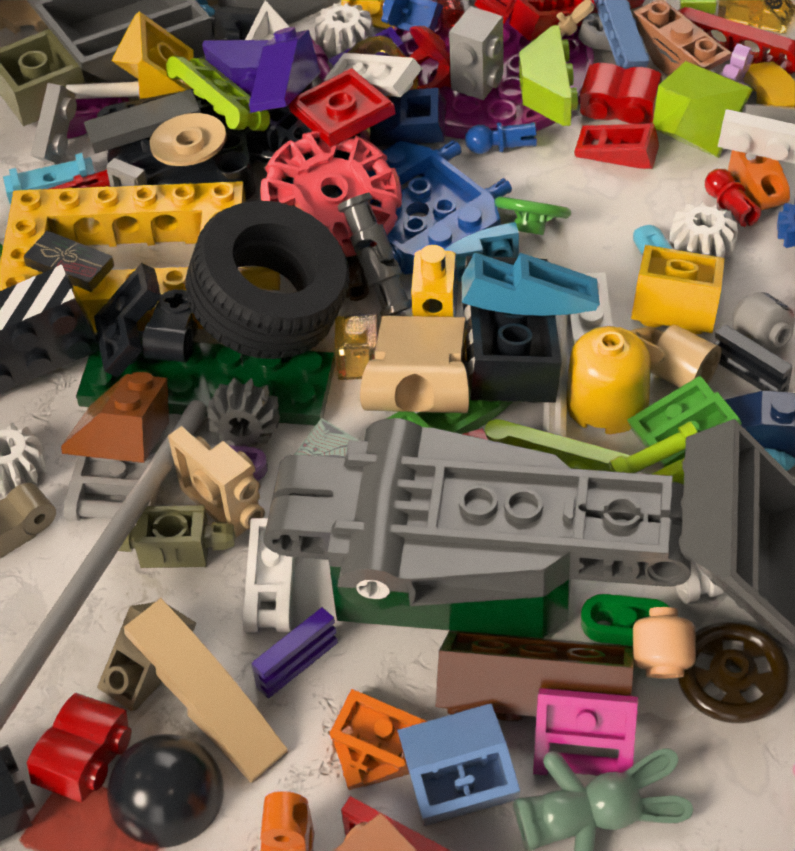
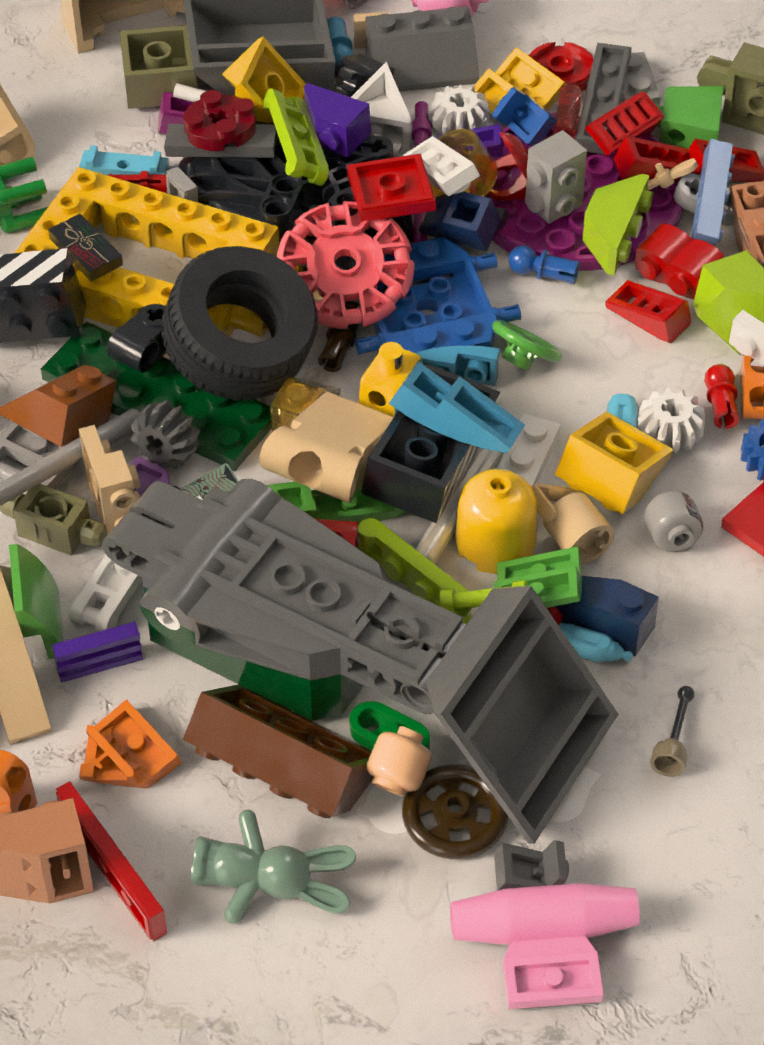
camera: 20 degrees right, 0 degrees up
light grey plate [31,83,76,165] -> none
black plate [94,263,161,377] -> none
tan dish [150,113,226,166] -> none
dark purple slope [249,27,321,113] -> none
dark grey piece [337,193,412,318] -> none
medium blue slope [398,703,520,826] -> none
dark pink plate [533,688,638,776] -> none
black tile [714,324,793,392] -> none
none -> bright green slope [9,544,64,659]
none -> dark red plate [183,90,257,151]

